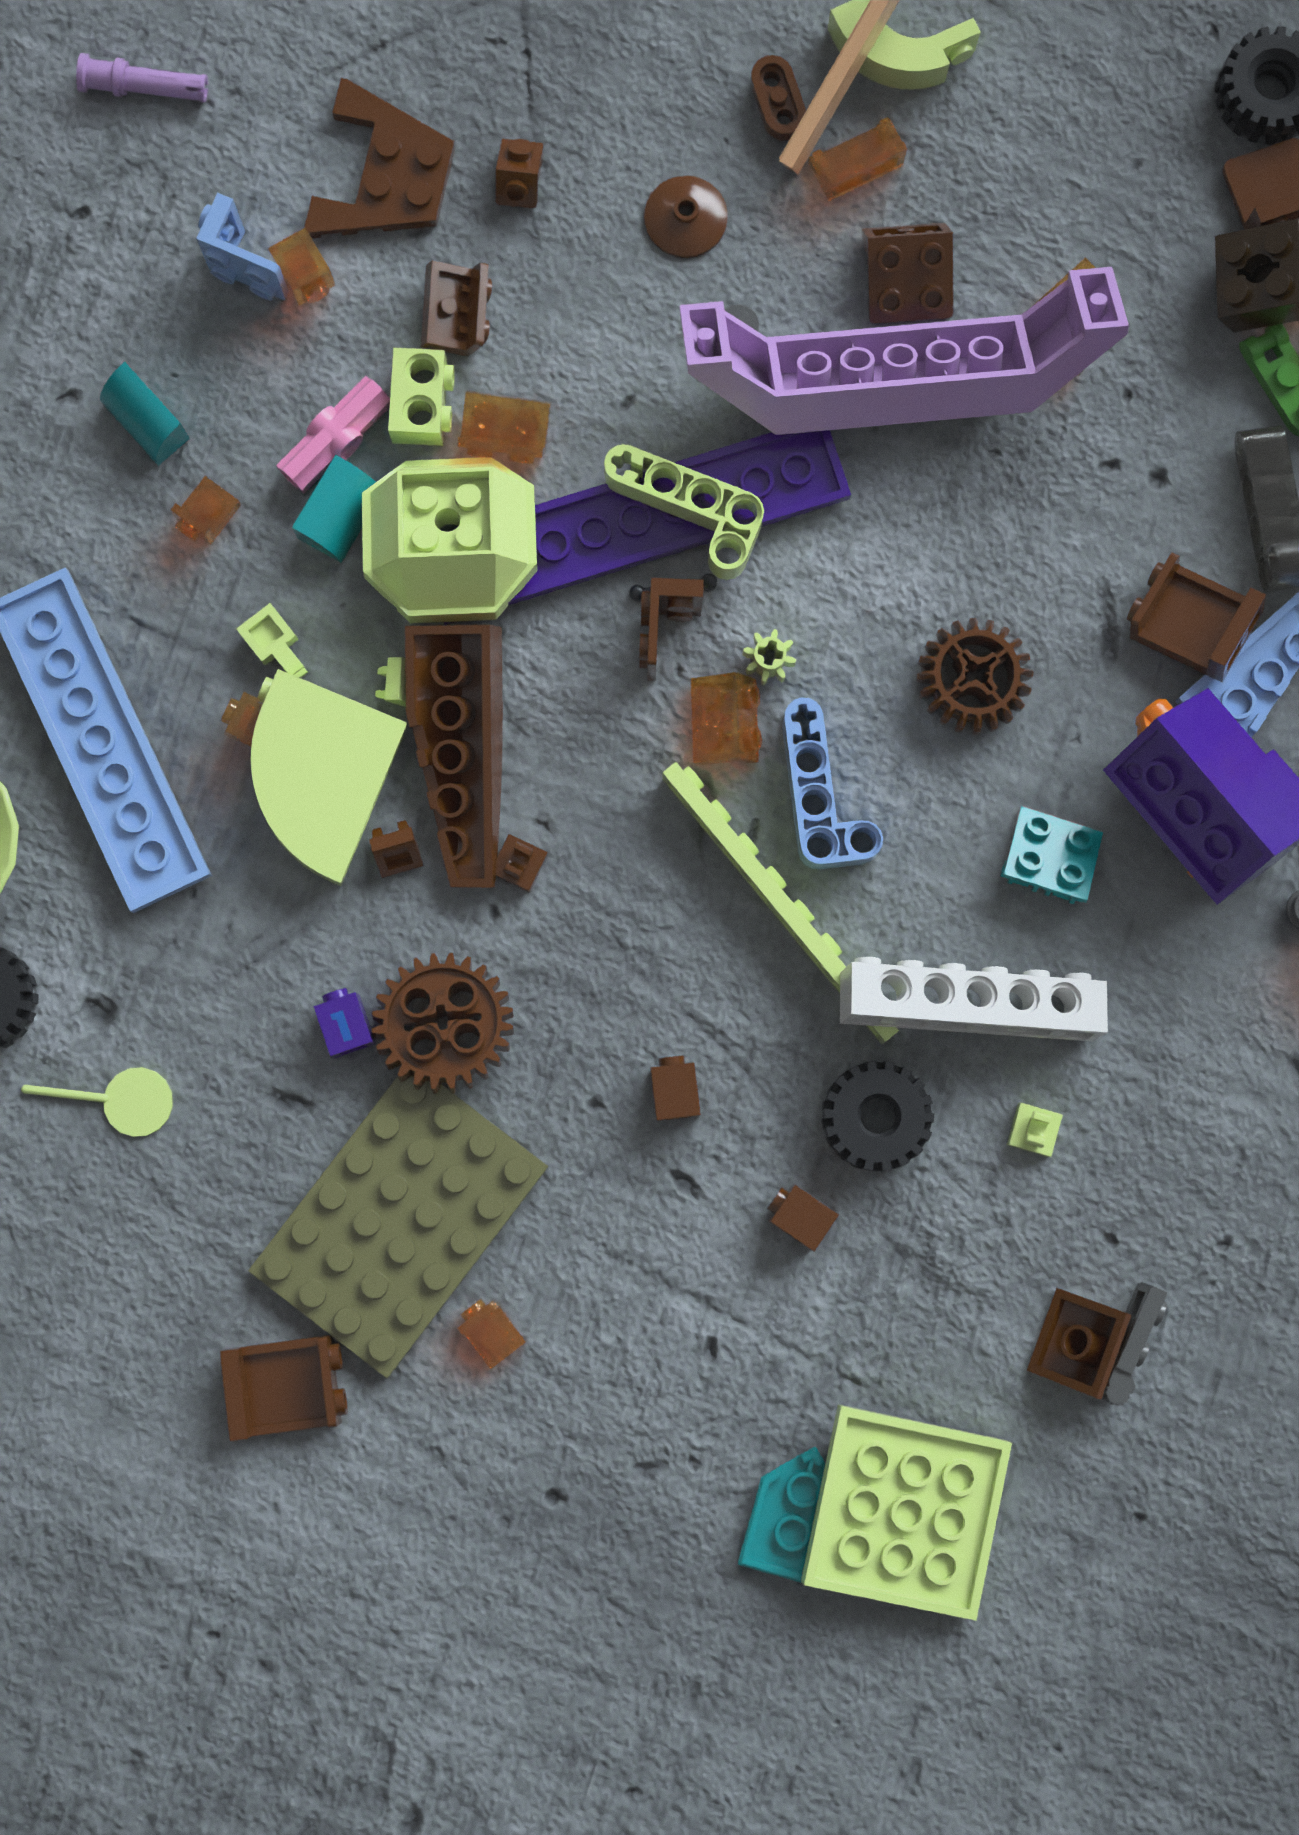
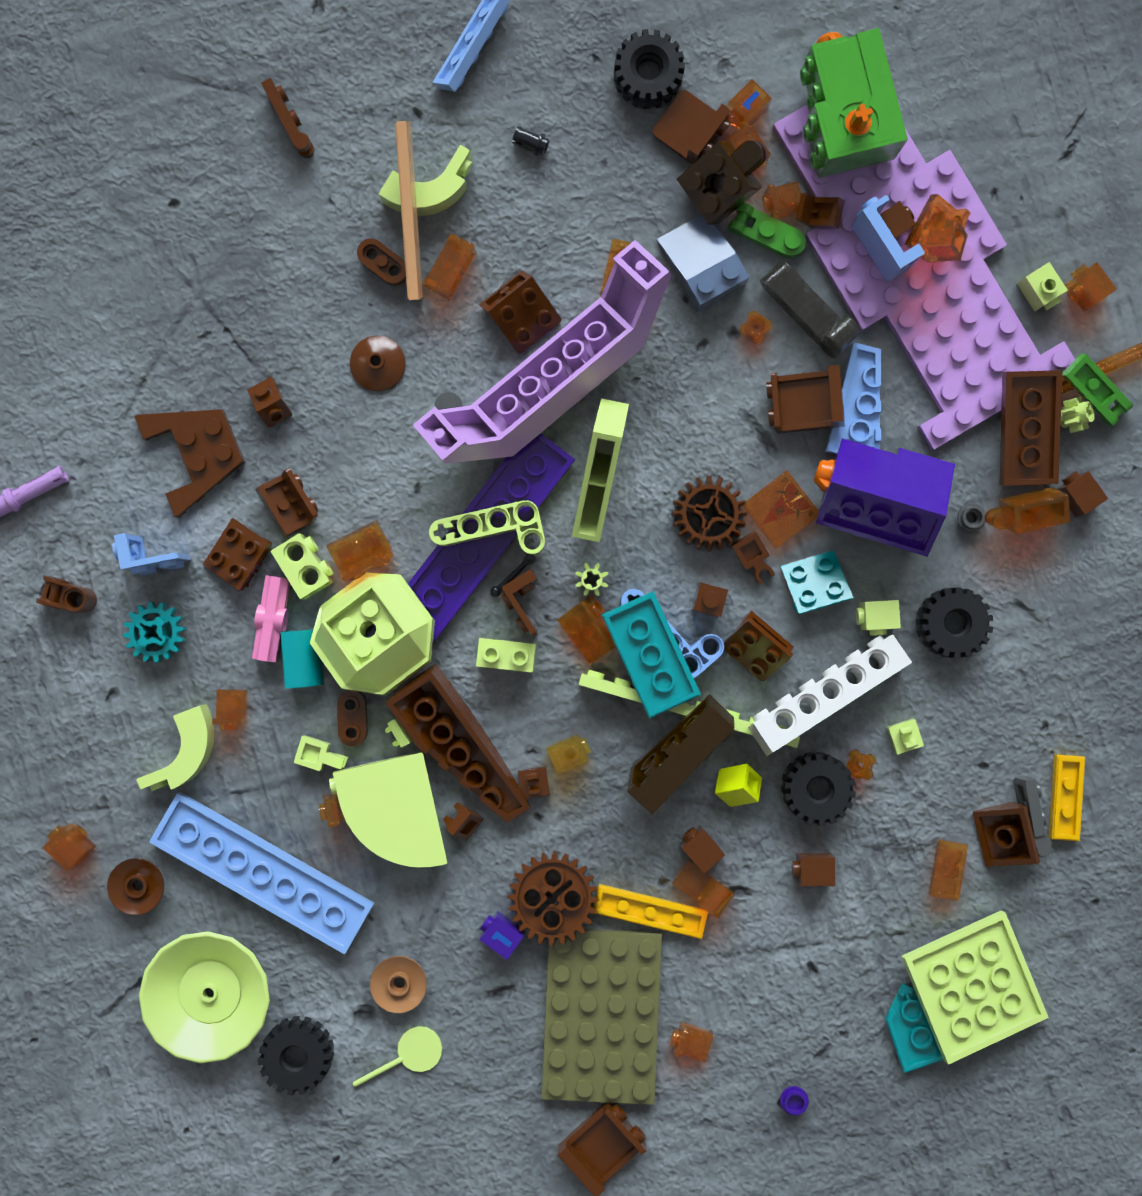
camera: 25 degrees left, 5 degrees up
teal brick [100,361,190,466] -> none
clear orange brick [268,228,335,306] -> none
none -> reddish brown piece [36,575,97,613]
none -> teal gear [123,602,187,663]
none -> yellowish green arch [136,704,215,791]
none -> reddish brown hinge [203,518,272,591]
none -> reddish brown plate [337,690,368,747]
none -> medium nougat dish [370,956,427,1013]
none -> yellowish green brick [476,638,536,673]
none -> black pin [512,126,550,156]
none -> clear yellow brick [546,733,591,775]
none -> yellowish green brick [572,398,629,542]
none -> yellow tile [593,884,708,939]
none -> teal tile [602,591,701,719]
none -> dark brown wedge [627,694,735,815]
none -> sand blue slope [657,215,750,313]
none -> clear orange plate [672,860,735,919]
none -> reddish brown brick [691,582,728,617]
none -> neon yellow panel [715,764,762,807]
none -> reddish brown bracket [723,610,794,681]
none -> reddish brown plate [731,531,775,584]
none -> clear orange plate [739,311,773,344]
none -> clear orange tile [743,470,819,549]
none -> dark purple plate [780,1086,809,1116]
none -> clear orange plate [847,749,876,780]
none -> yellowish green brick [856,600,901,636]
none -> black tyre [916,587,994,658]
none -> clear orange plate [929,839,968,901]
none -> yellow tile [1048,754,1085,841]

